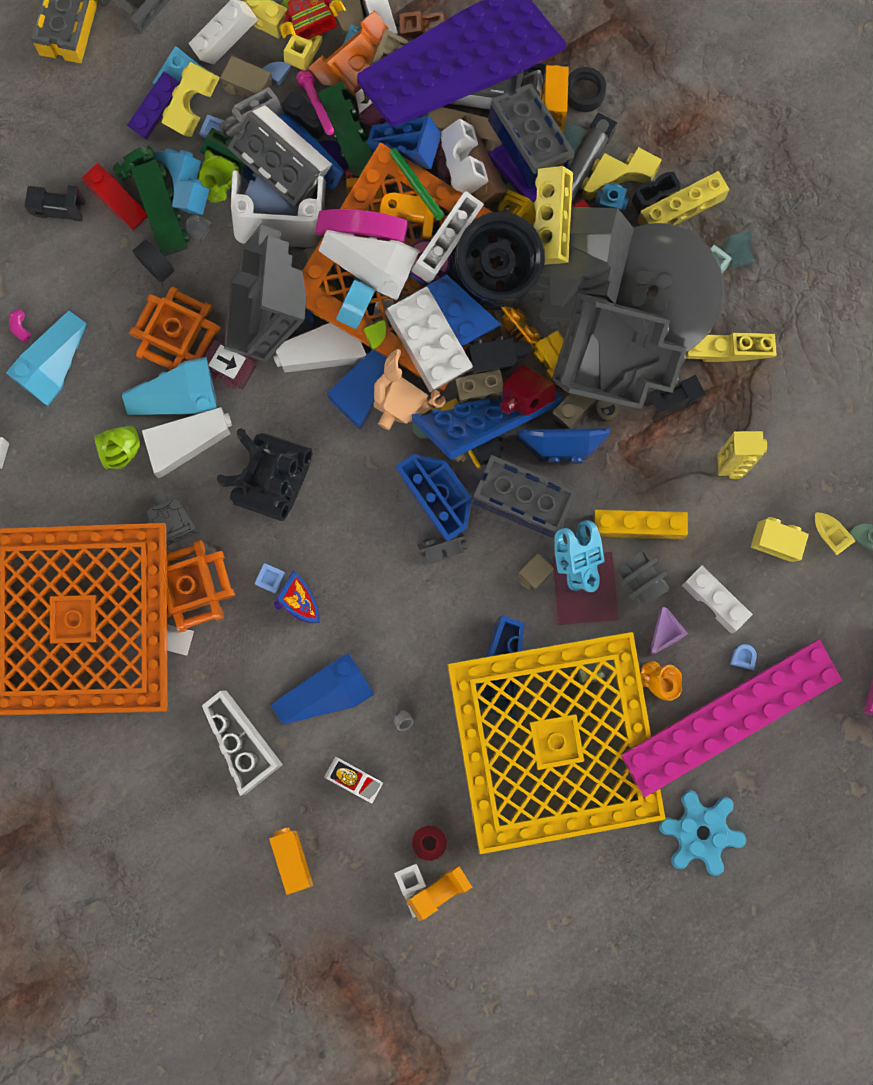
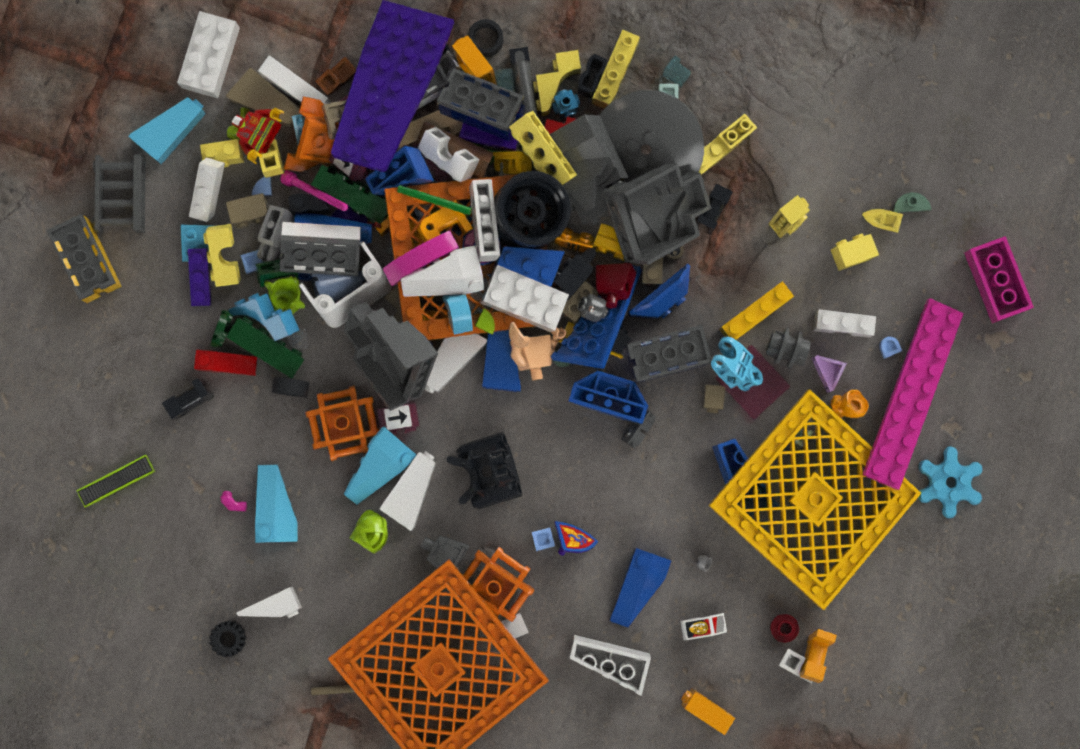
camera: 40 degrees left, 5 degrees up
none -> dark grey head [578,294,608,322]

